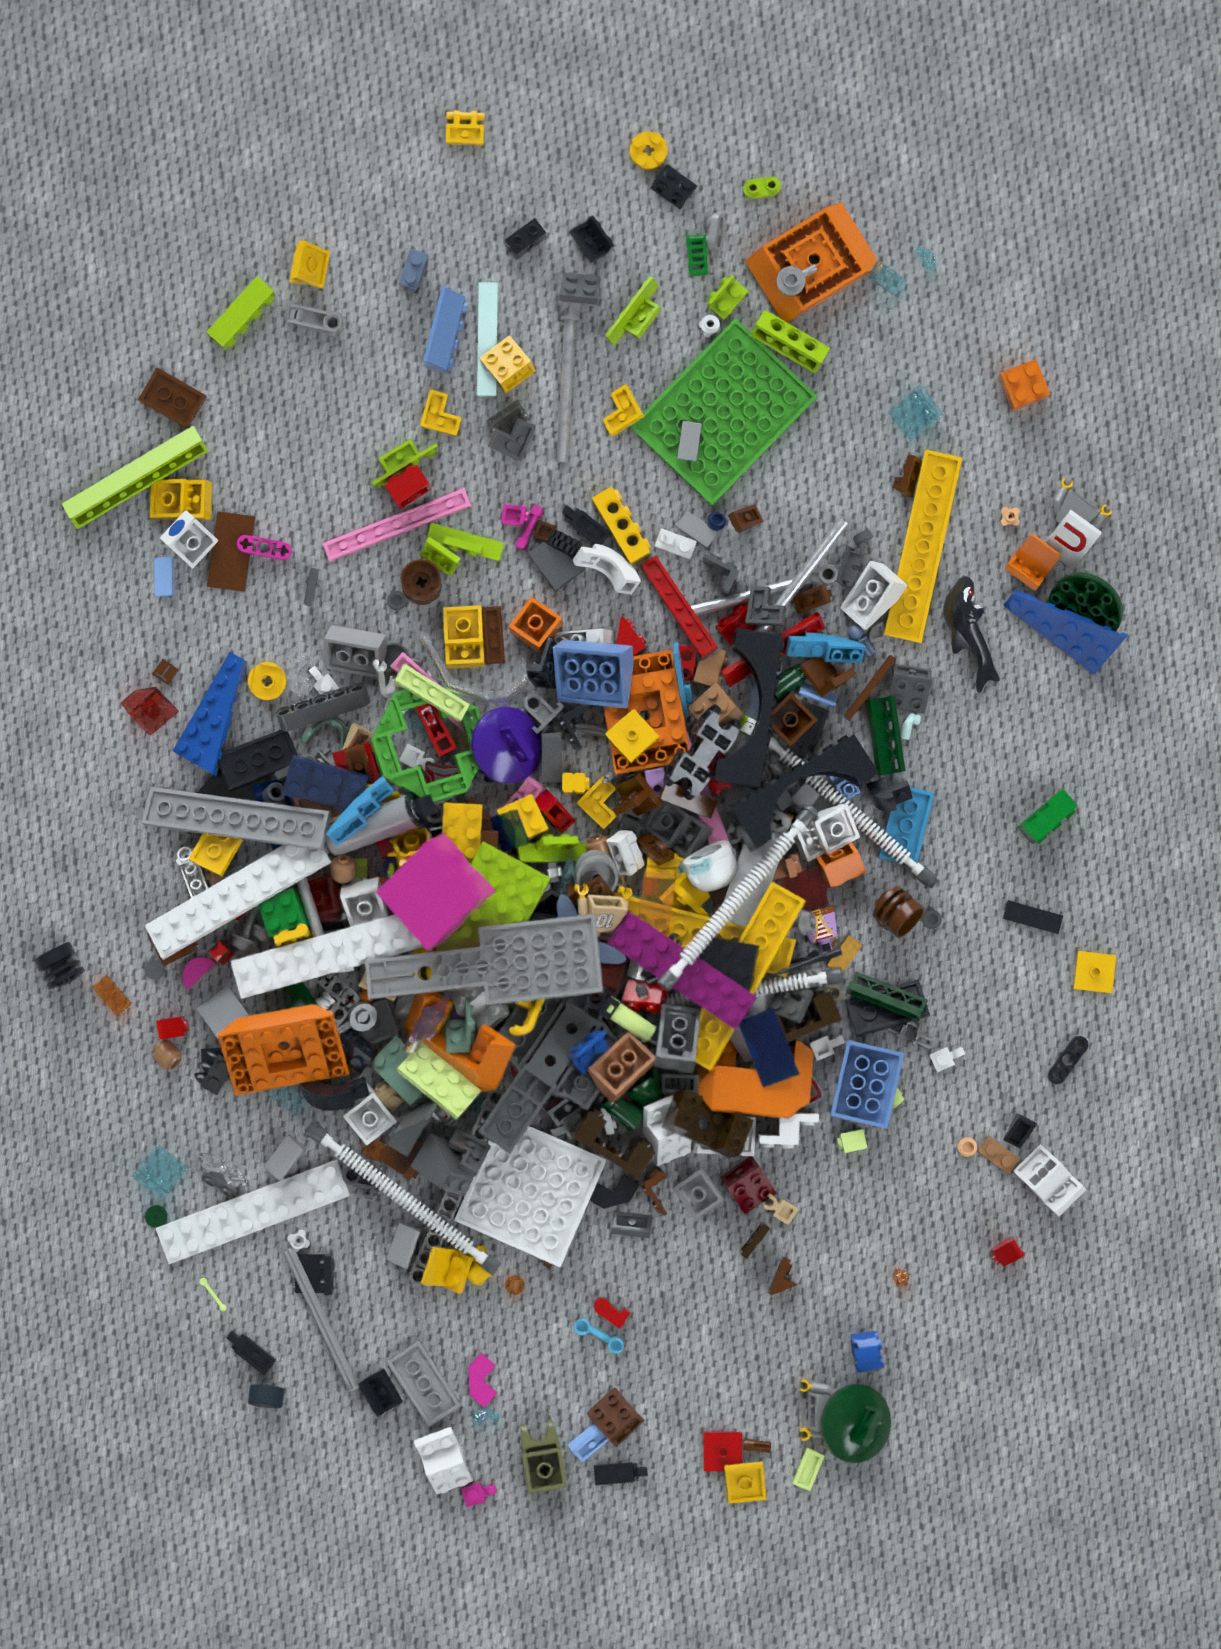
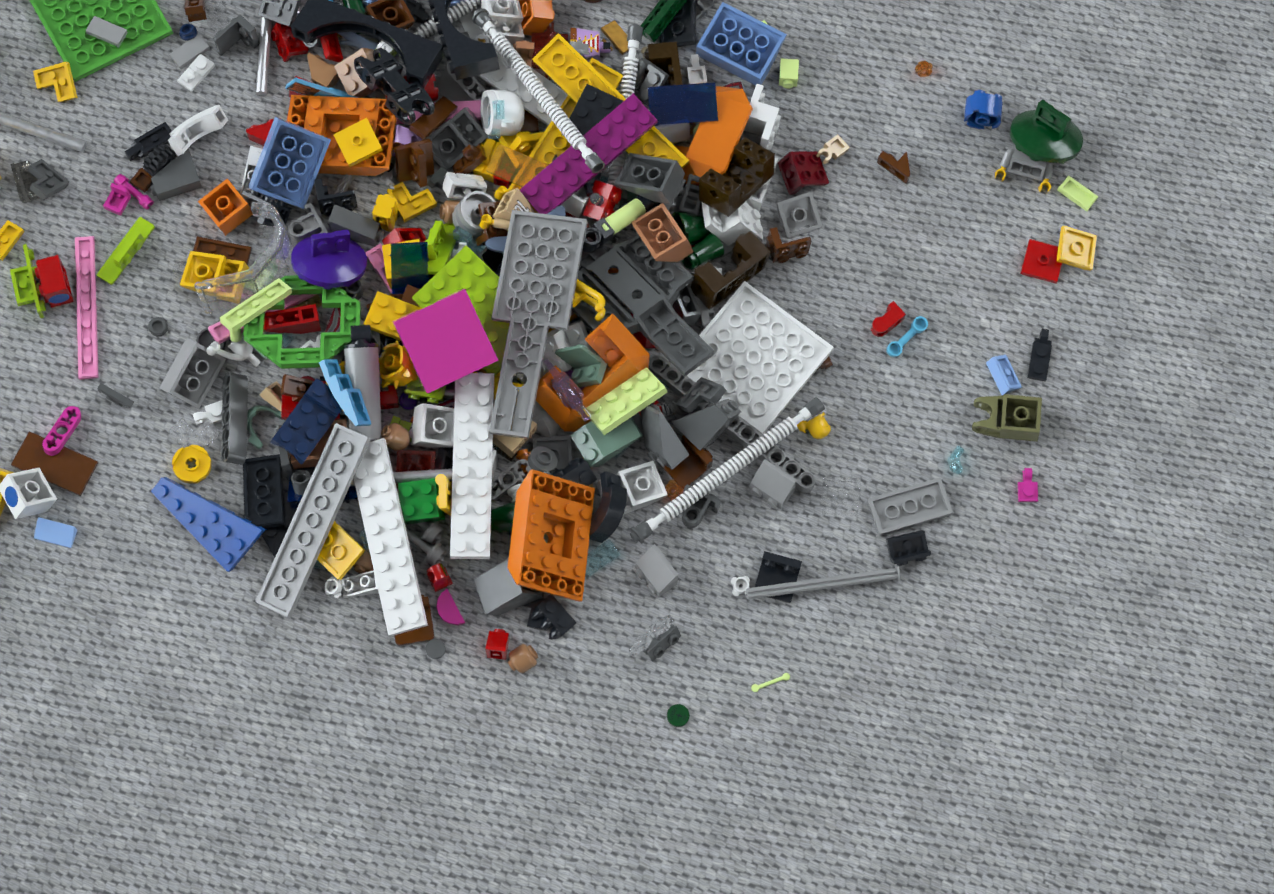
camera: 75 degrees left, 15 degrees down
black wheel [34,942,85,990] -> none
clear orange plate [92,975,133,1016] -> none
clear red slope [120,686,179,736] -> none
clear light blue bracket [132,1145,188,1200] -> none
reddish brown tile [152,659,179,685] -> none
white plate [156,1159,350,1264] -> none
black hinge [226,1331,277,1375] -> none
black wheel [248,1384,285,1409] -> none
tan bracket [374,1080,405,1112] -> none
reddish brown wheel [400,559,442,605] -> none
white bracket [414,1427,473,1494] -> none
lime bracket [419,537,461,576] -> none
yellow bracket [421,1247,474,1293] -> none
dark pink tile [468,1352,497,1408] -> none
clear orange plate [505,1275,525,1295] -> none
blue bracket [567,1030,611,1075] -> none
reddish brown bracket [587,1388,645,1447] -> none
black tile [590,1175,639,1209] -> none
yellow brick [592,486,651,565] -> none
dark grey slope [611,1211,652,1238] -> none
red tile [640,556,718,658] -> none
dark brown tile [740,1222,770,1260] -> none
reddish brown piece [743,1438,771,1453] -> none
black piece [763,948,843,980] -> none
light grey brick [791,783,820,813] -> none

